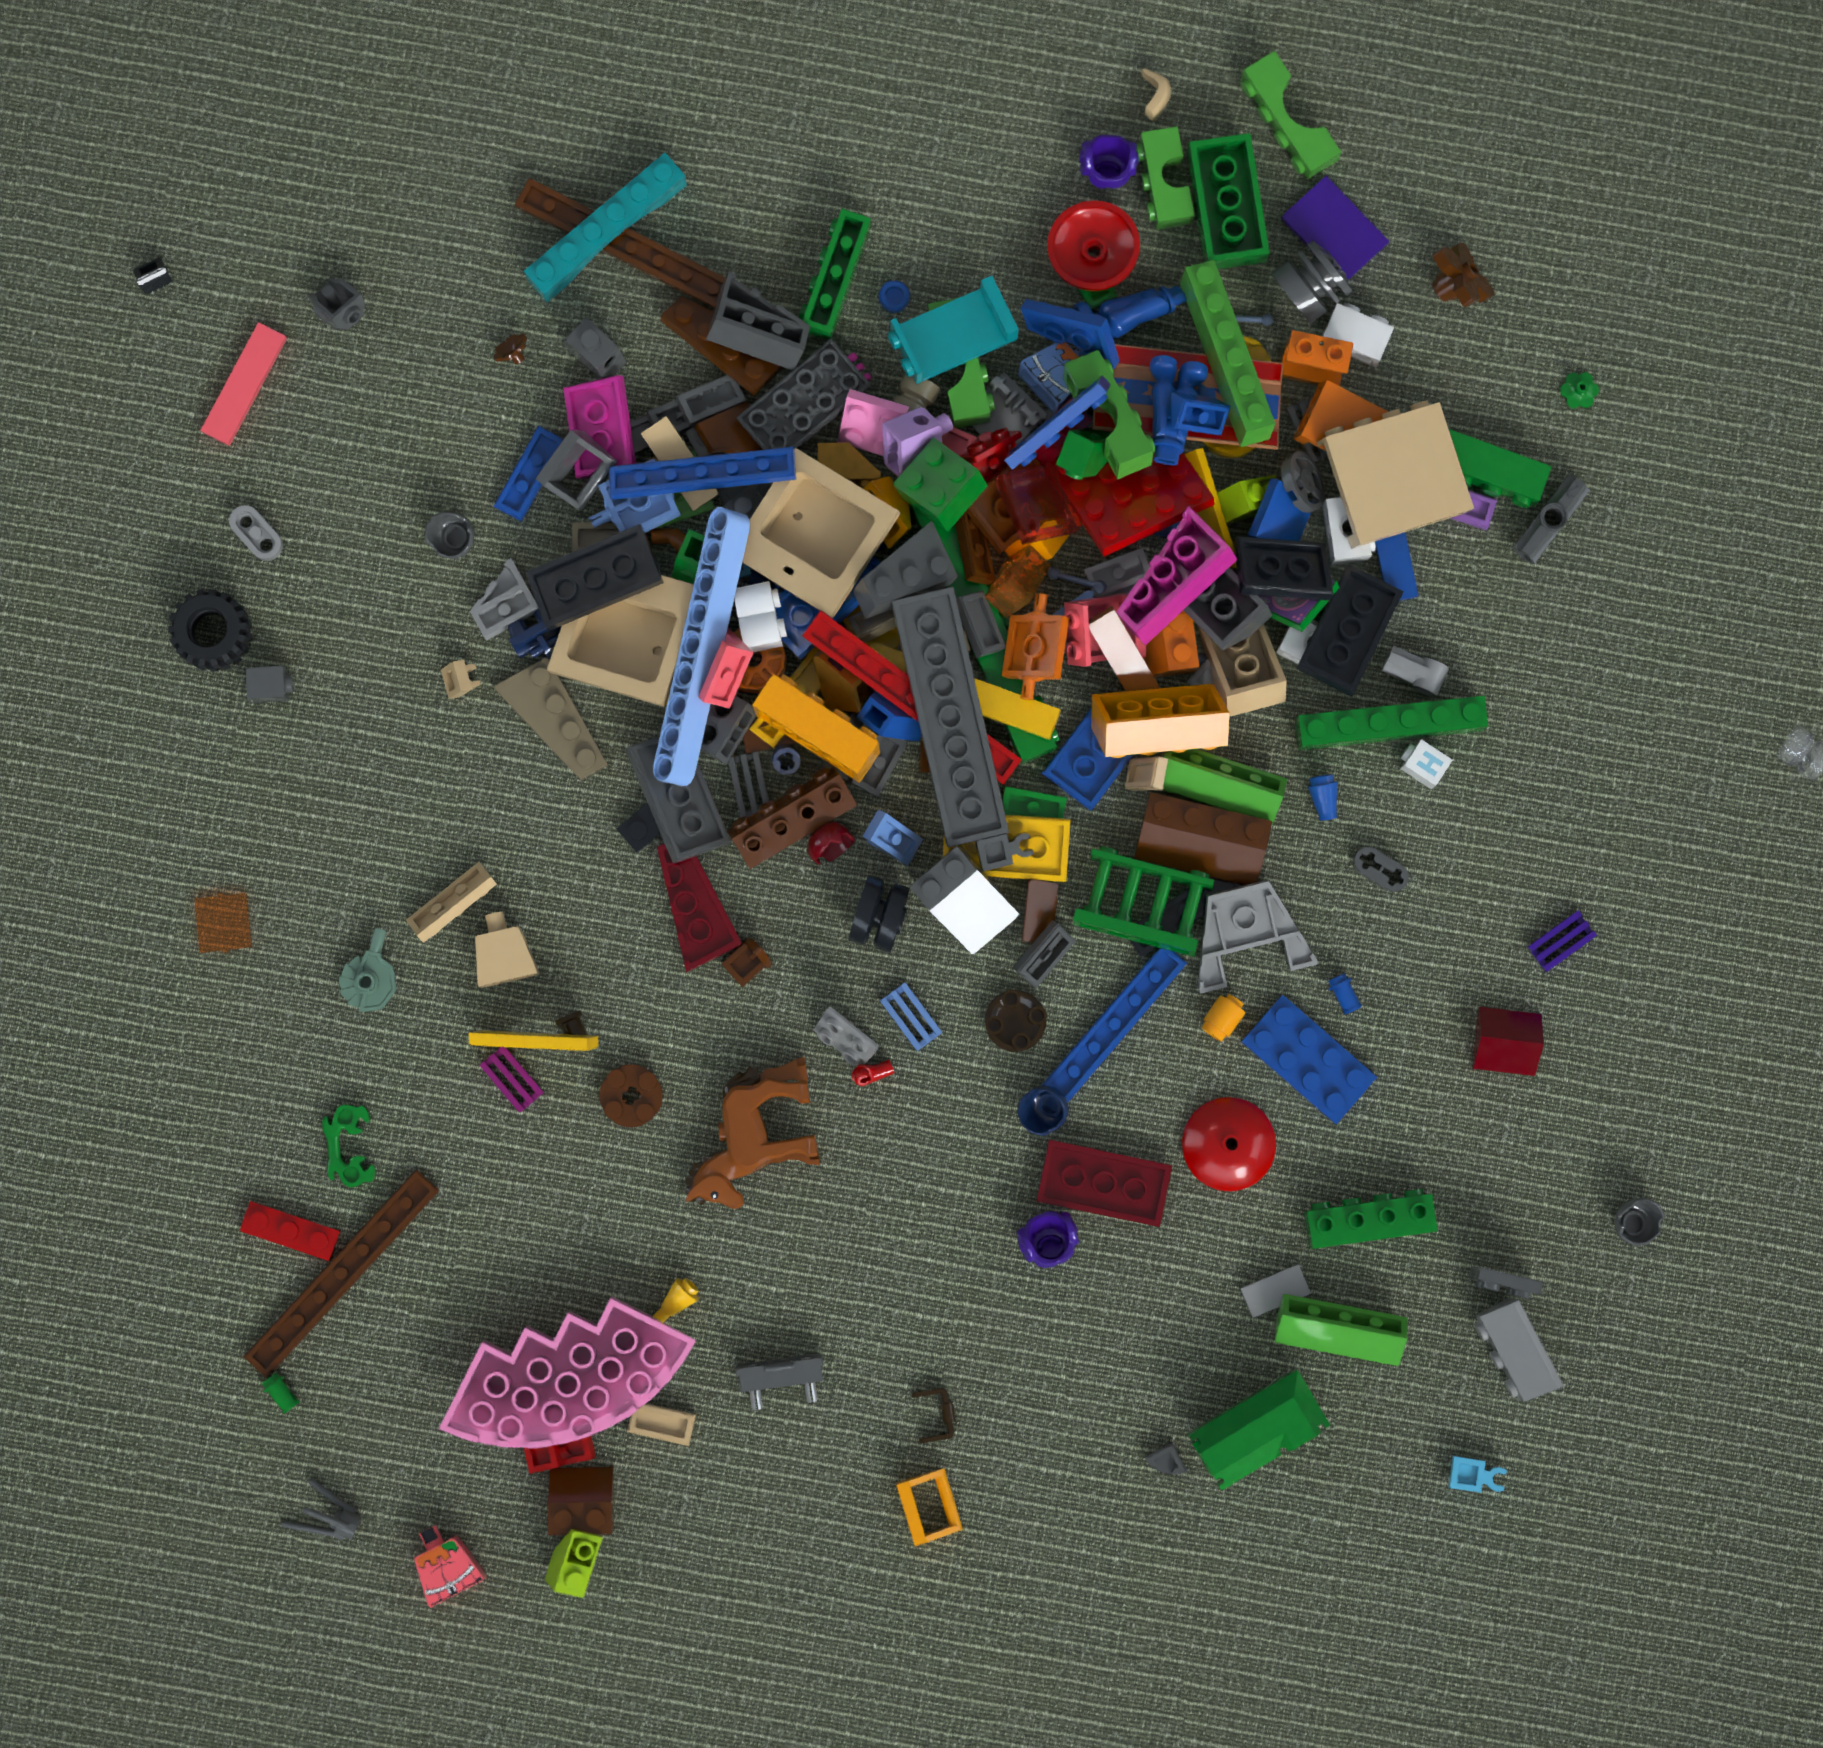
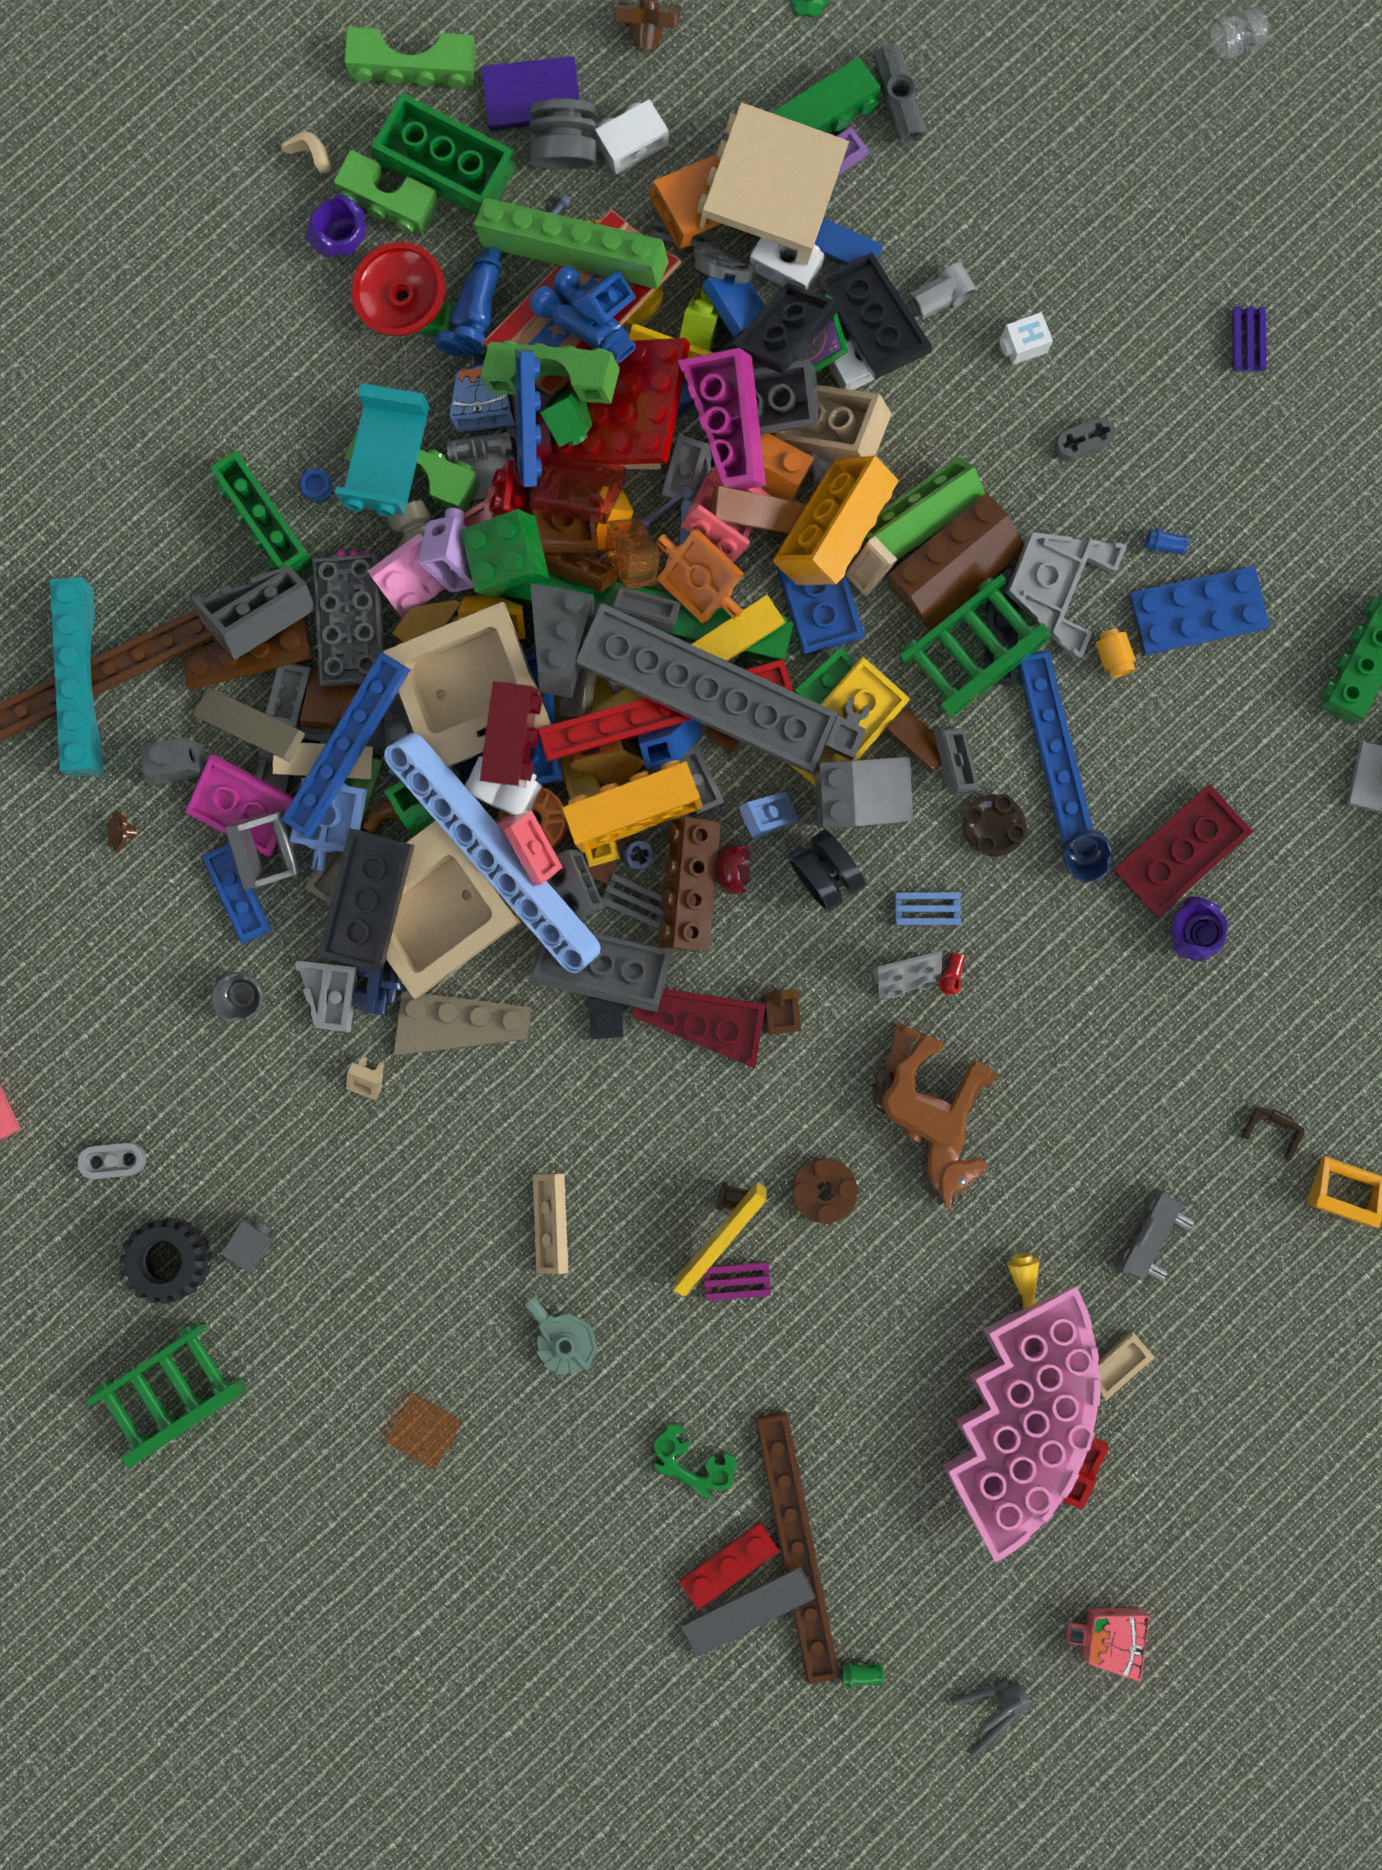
camera: 50 degrees left, 0 degrees up
tan torso [475,911,540,988] -> none
lime slope [544,1529,603,1598] -> none
reddish brown slope [548,1467,615,1535] -> none
blue wing [1021,299,1120,370] -> none
red dish [1182,1097,1276,1191] -> none
orange panel [1281,330,1354,386] -> none
green brick [1294,696,1489,751] -> none
blue cone [1307,774,1338,821] -> none
dark red slope [1472,1007,1544,1076] -> none
none -> green fence [85,1323,248,1469]
none -> dark tan tile [193,687,305,763]
none -> dark red brick [479,681,542,788]
none -> dark grey tile [681,1565,815,1657]

